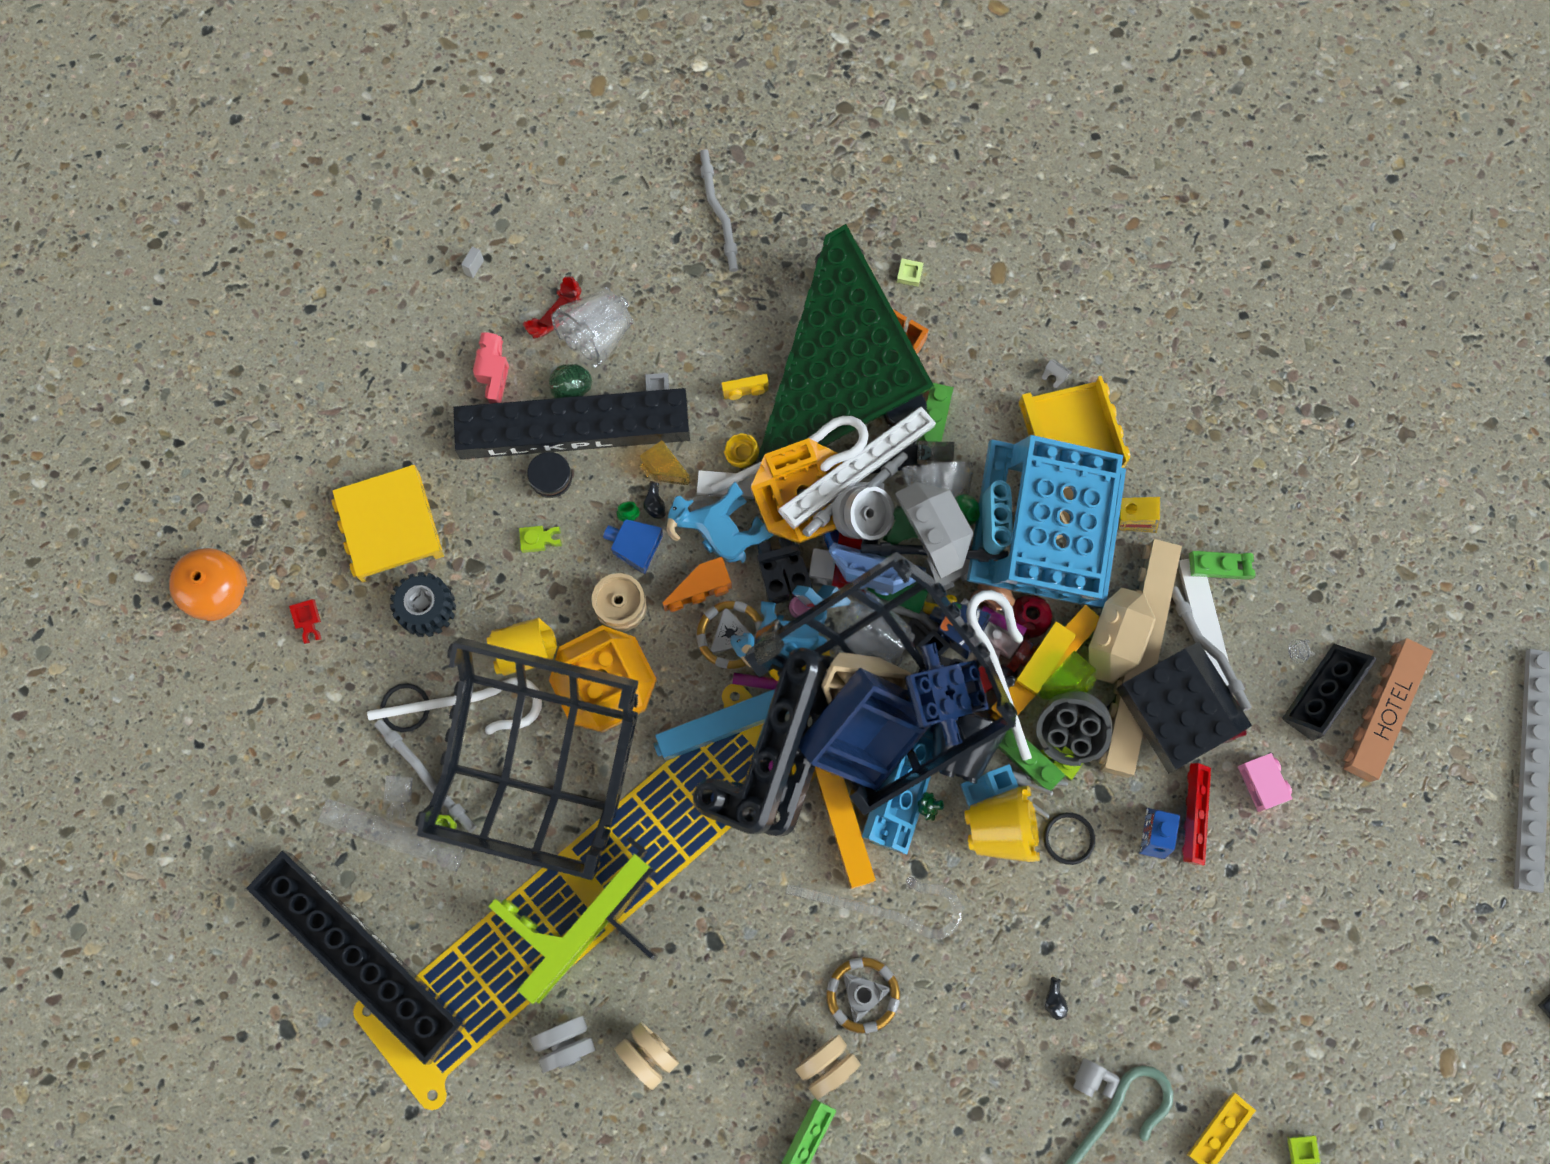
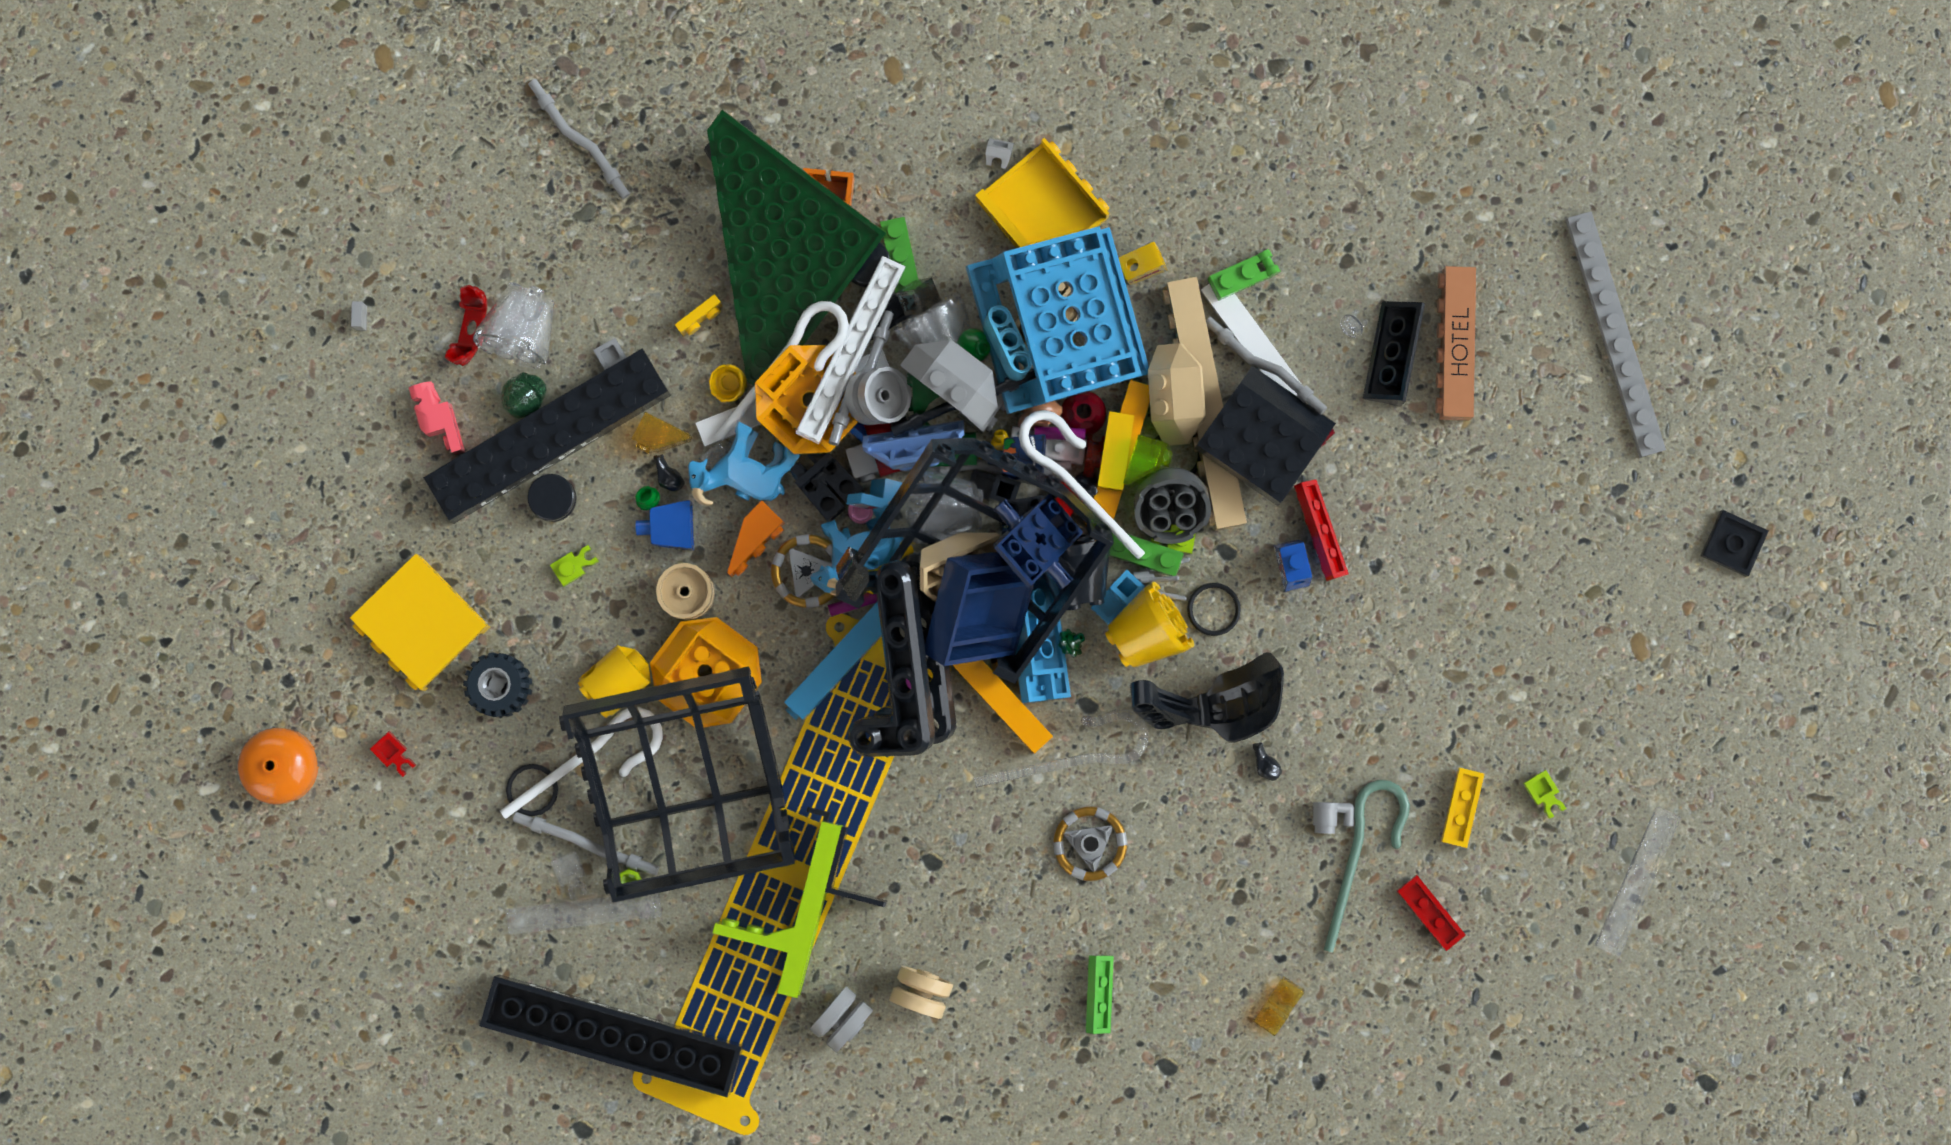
camera: 25 degrees left, 10 degrees up
tan wheel [795,1034,861,1100] -> none
yellowish green tile [897,259,924,287] -> none
bright pink brick [1238,753,1293,812] -> none
none -> black piece [1130,652,1284,743]

